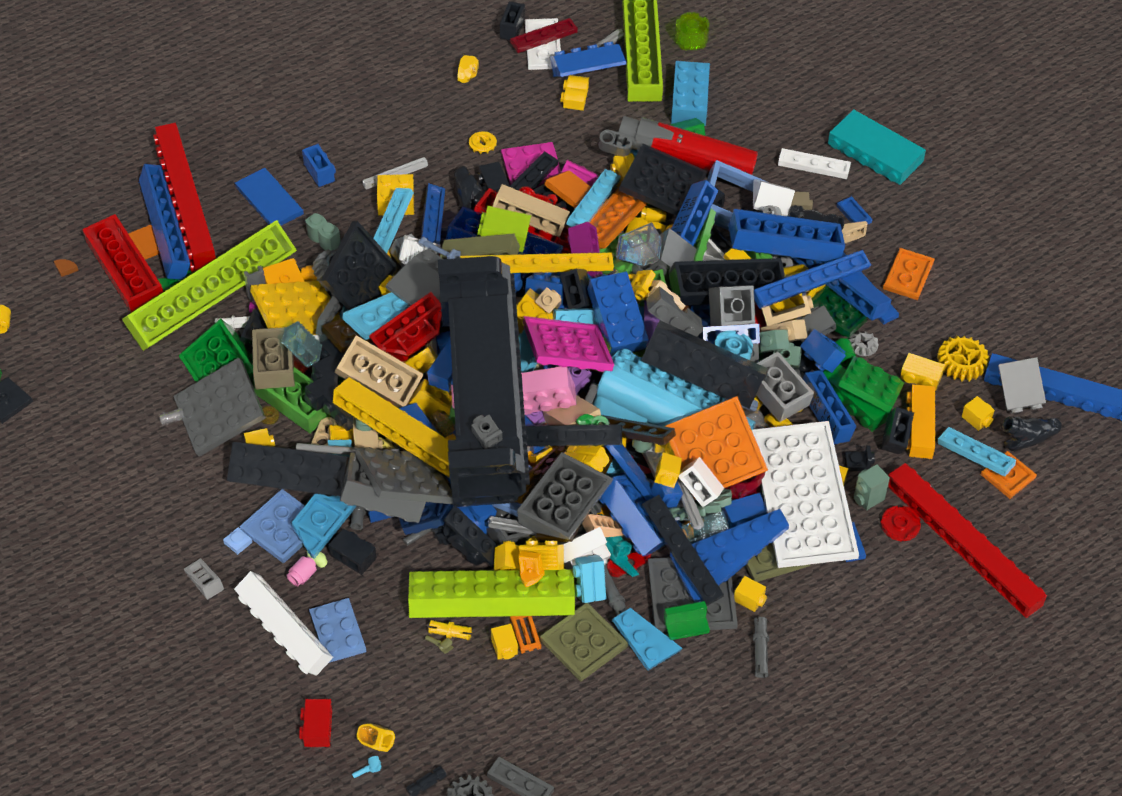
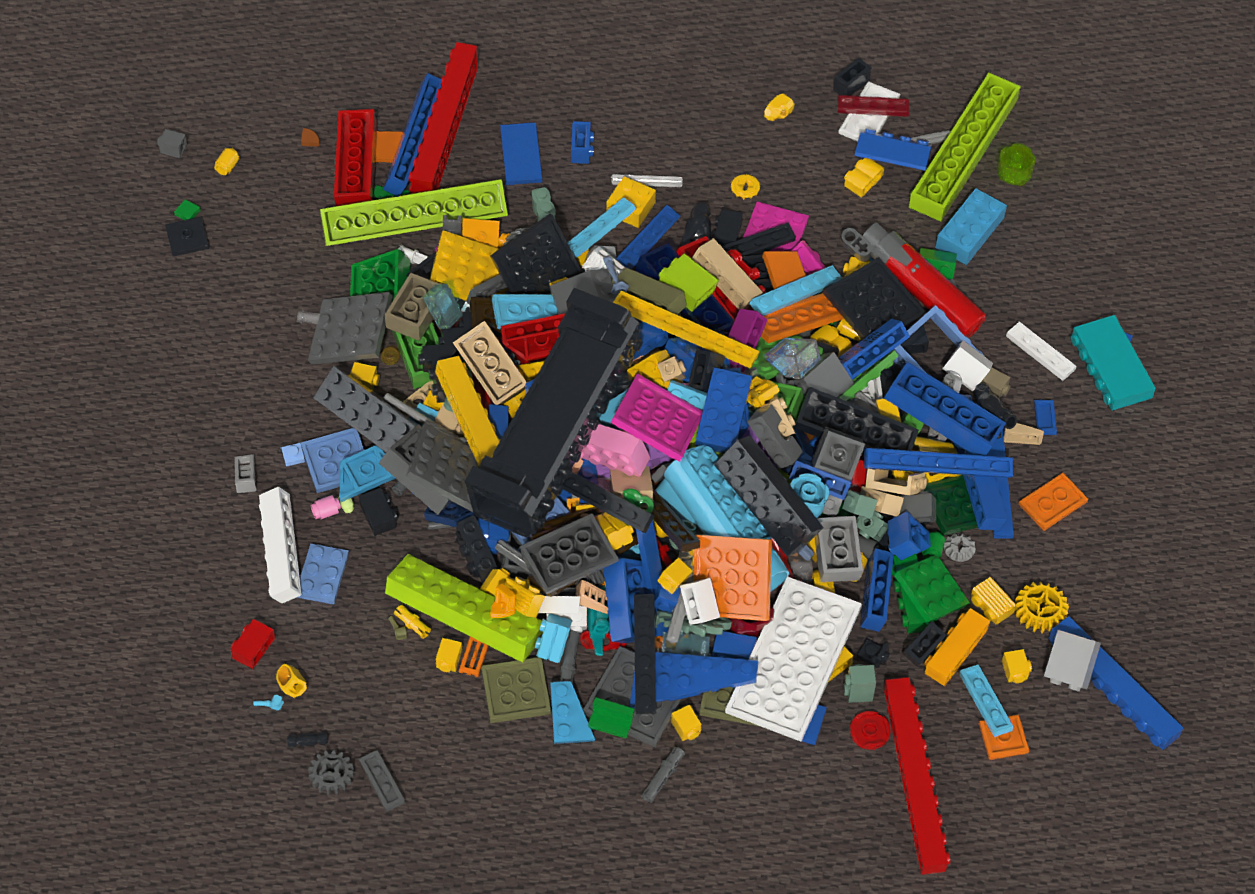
camera: 30 degrees right, 5 degrees up
dark grey brick [471,415,503,449] -> none
black animal [1002,417,1062,451] -> none

